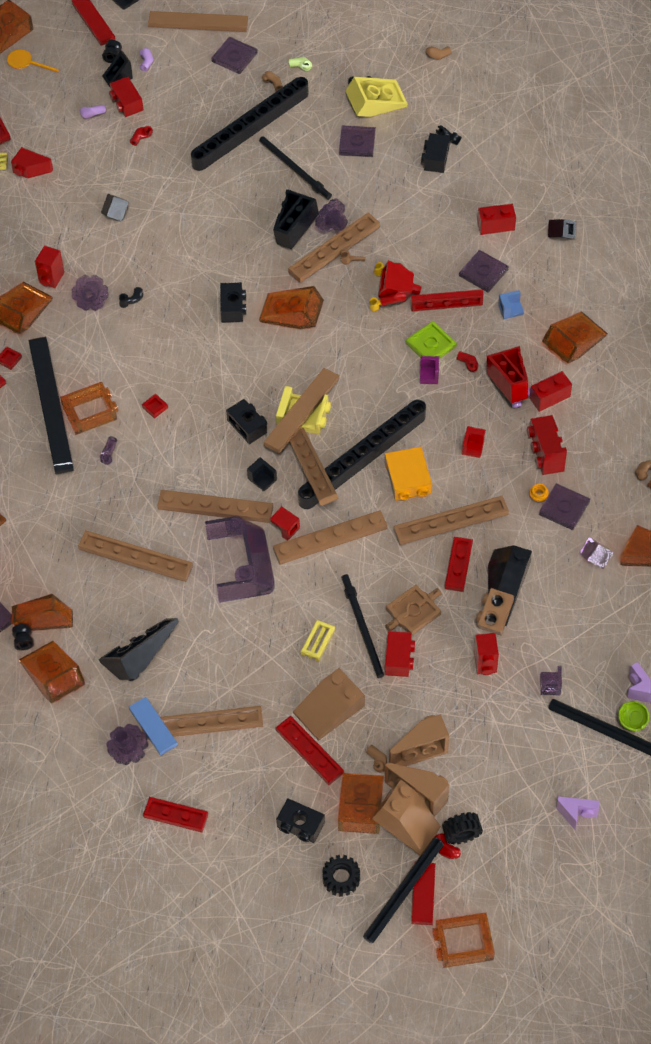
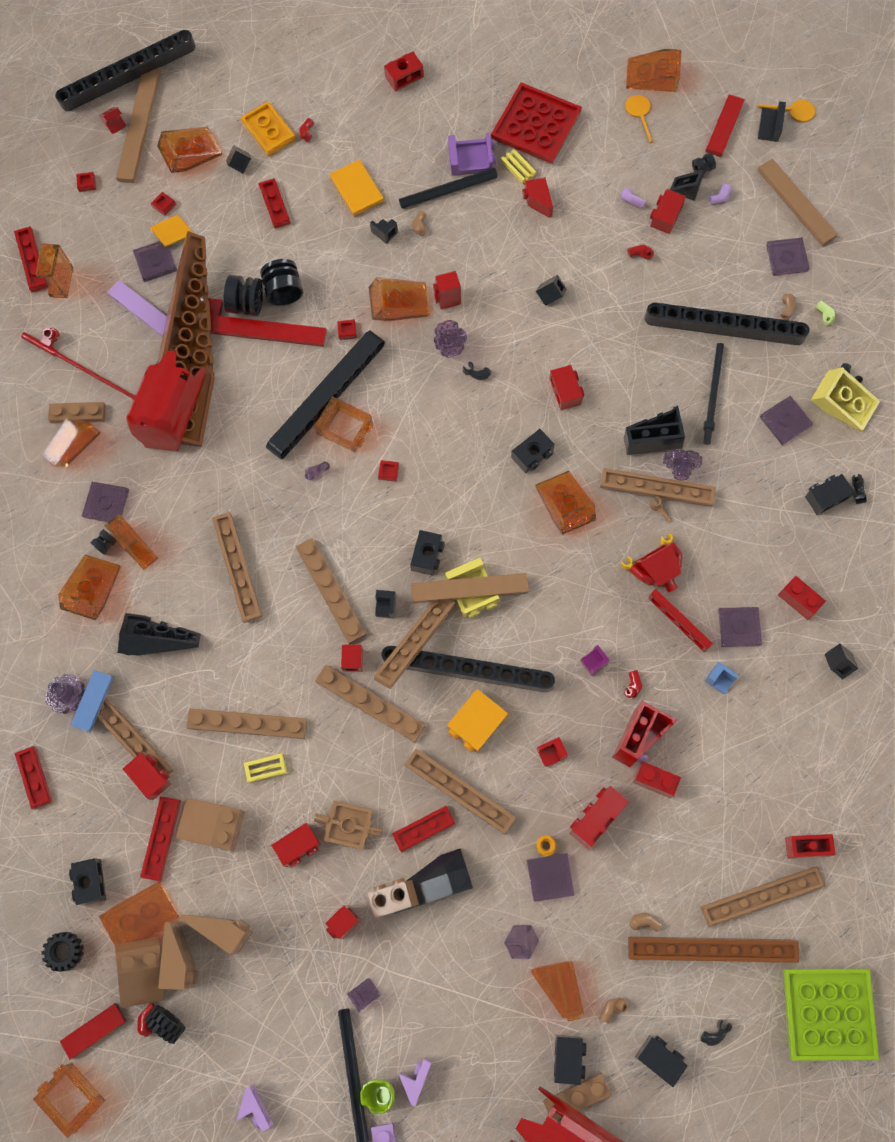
camera: 55 degrees right, 15 degrees up
clear purple windscreen [205,516,275,603] -> none
black bar [341,574,384,678] -> none
black axle [363,837,443,944] -> none
medium nougat arm [366,745,387,773] -> none
lime tile [405,321,457,359] -> none
clear orange slope [542,311,608,364] -> none
none -> red brick [123,752,171,800]
none -> medium nougat plate [186,708,307,739]
none -> red brick [549,365,585,410]

